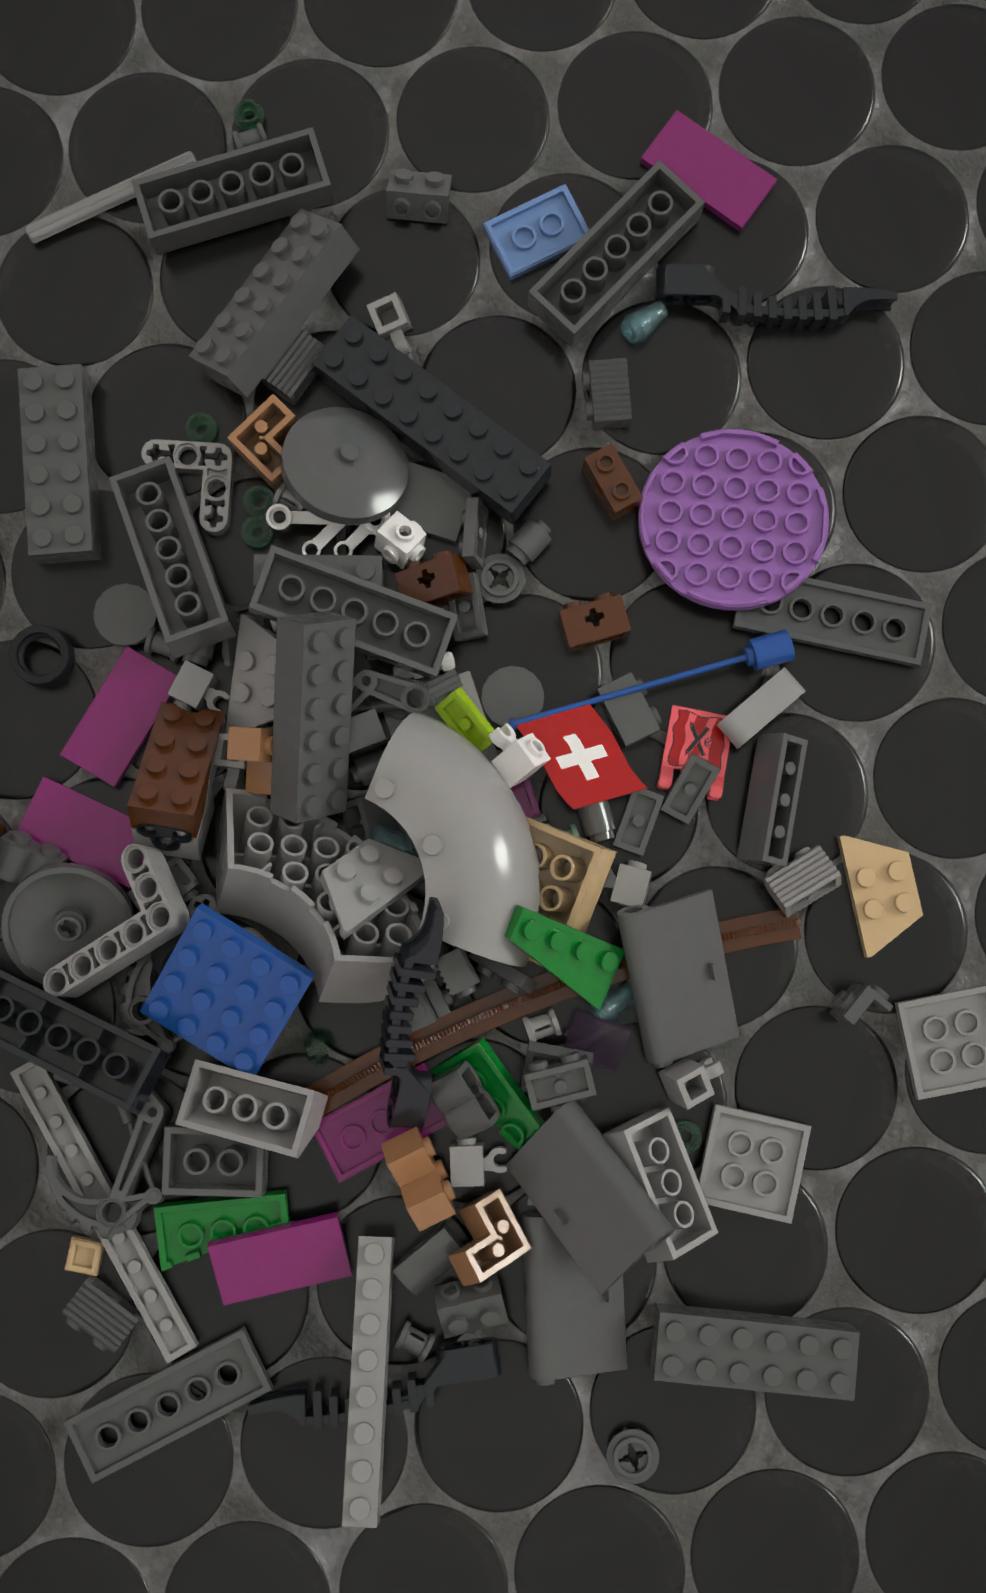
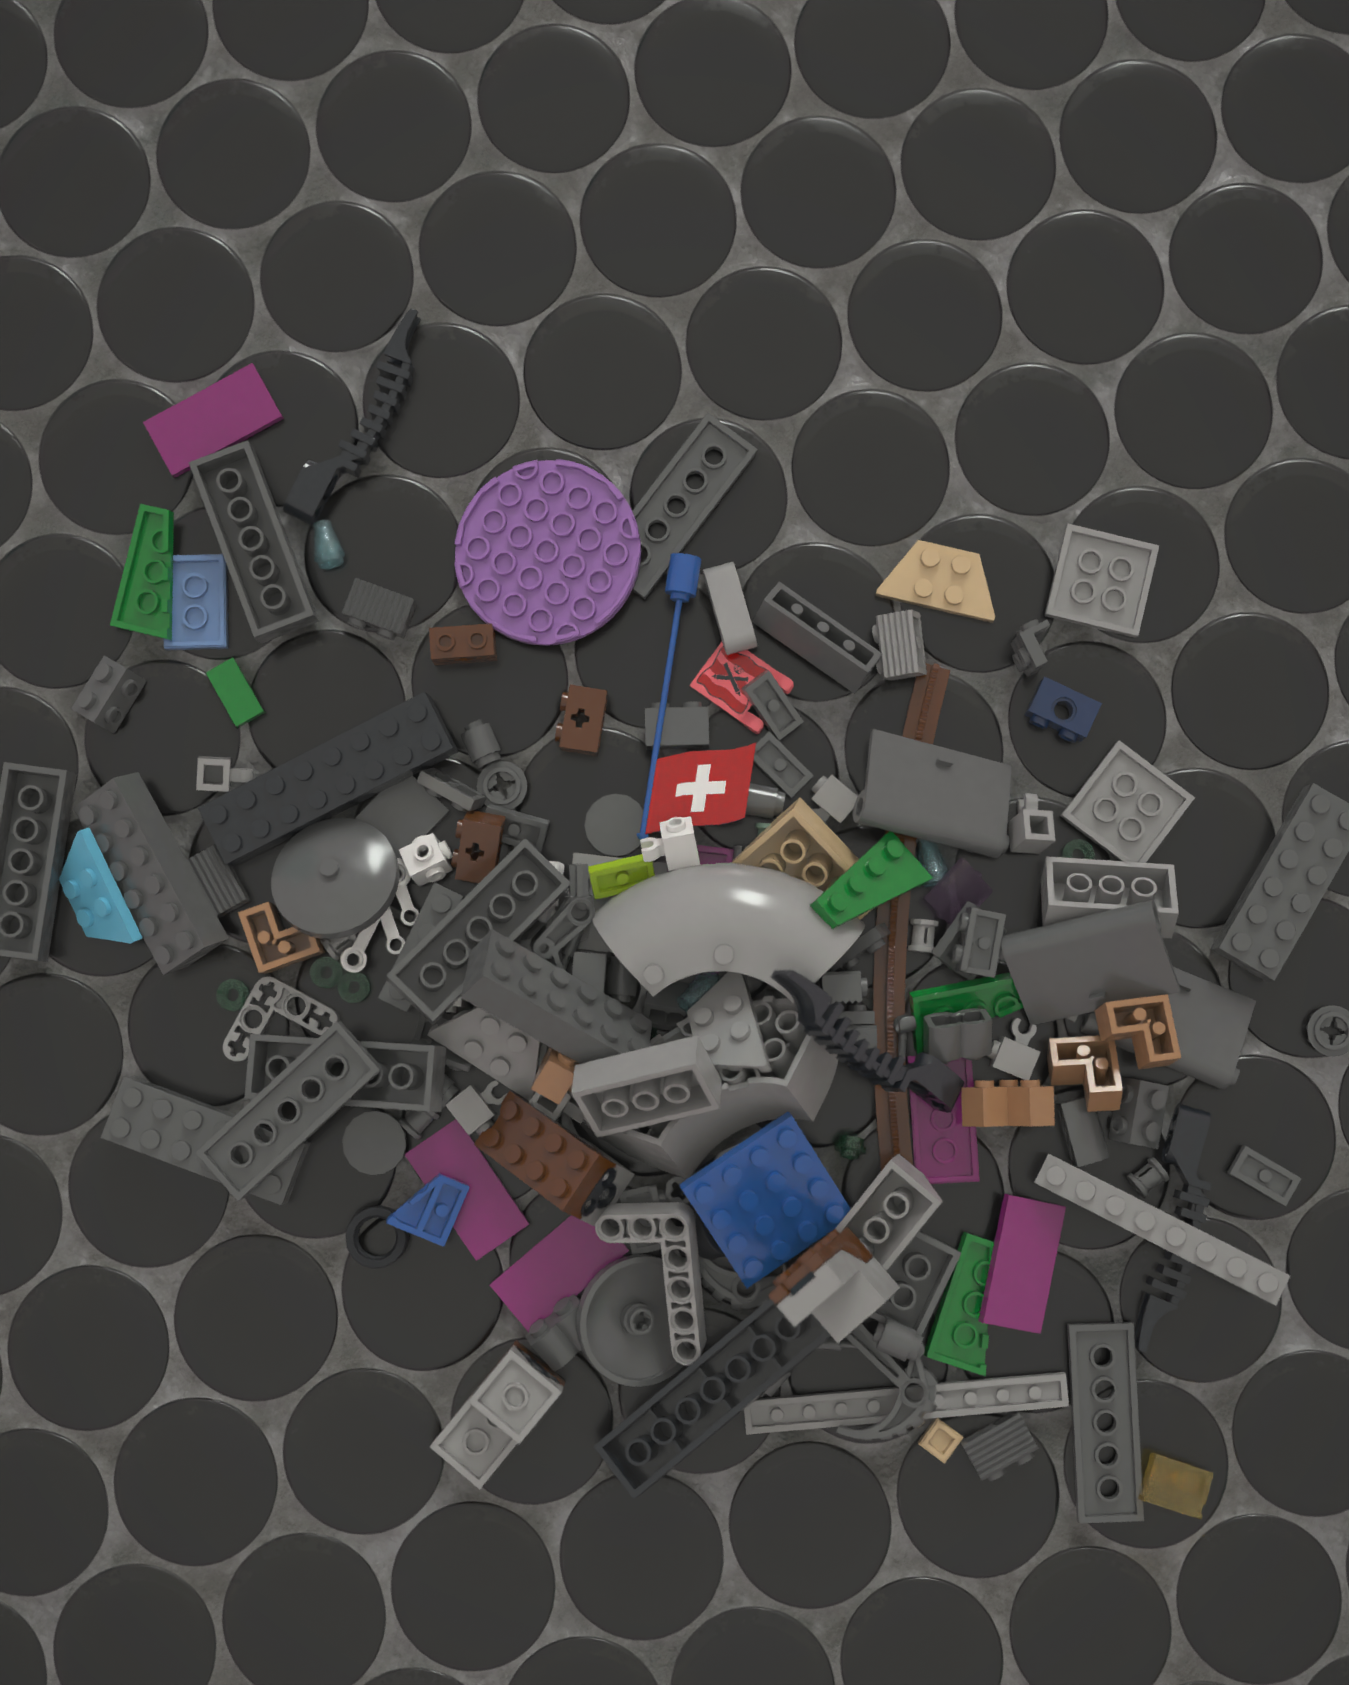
camera: 60 degrees left, 0 degrees up
none -> medium azure wing [59,827,142,944]
none -> green wing [110,504,174,641]
none -> dark grey plate [195,1020,383,1201]
none -> green tile [206,657,265,728]
none -> blue wing [386,1173,470,1247]
none -> light grey brick [571,1035,722,1138]
none -> light grey piece [768,1227,900,1343]
none -> dark grey brick [872,1318,923,1361]
none -> dark grey hand [893,1014,917,1060]
none -> dark blue brick [1024,676,1102,743]
none -> medium nougat brick [1095,994,1181,1070]
none -> clear yellow plate [1138,1453,1214,1519]
none -> dark grey plate [1227,1145,1302,1206]

